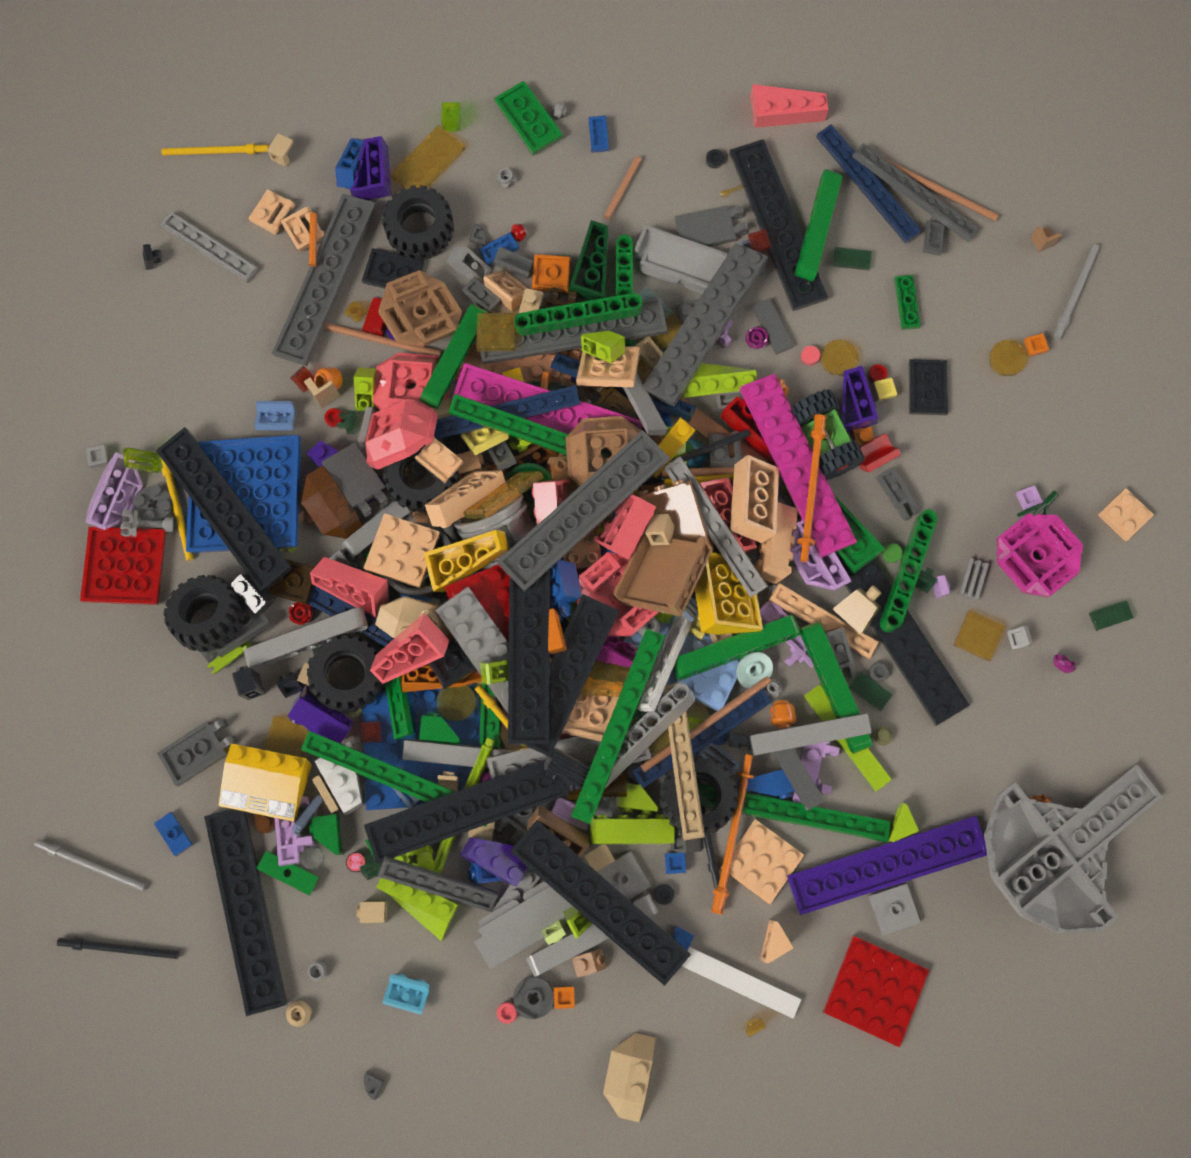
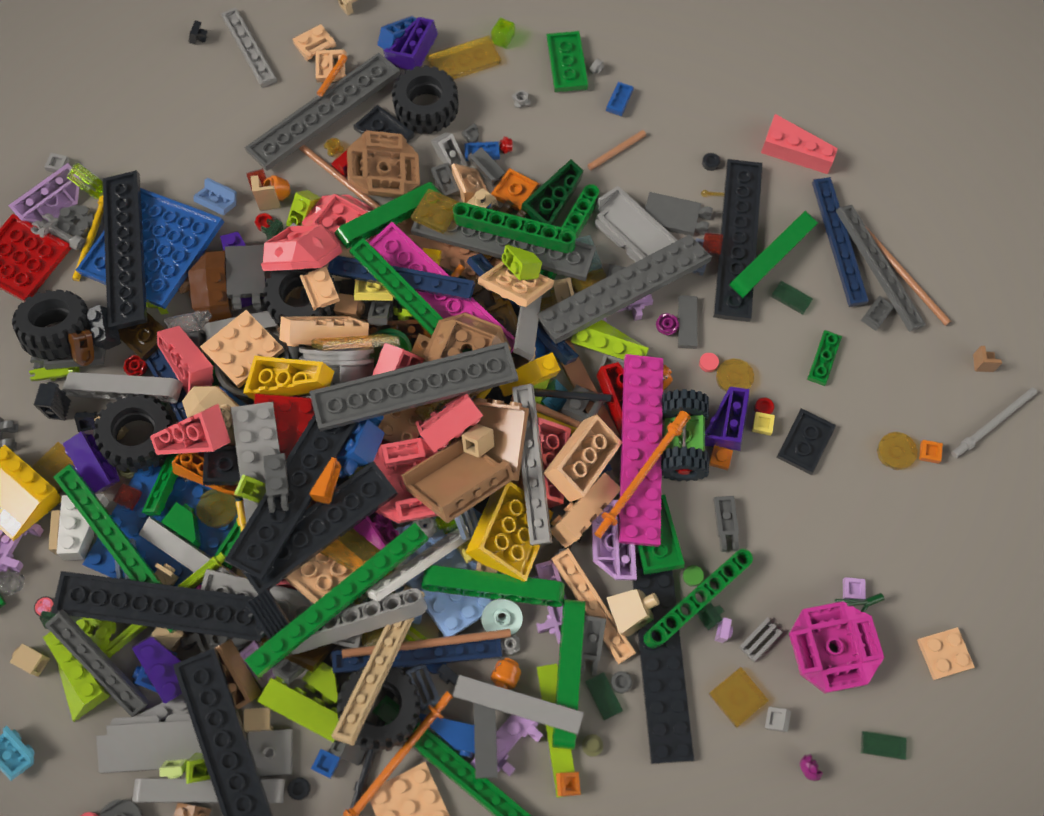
camera: 25 degrees right, 10 degrees down
sand blue tile [291,795,323,836] -> none
green slope [310,814,343,855] -> none
red panel [859,433,901,473] -> none
none -> reddish brown plate [68,330,94,366]
none -> clear bracket [164,310,212,333]
none -> dark grey hinge [263,453,289,513]
none -> orange tile [556,772,581,797]

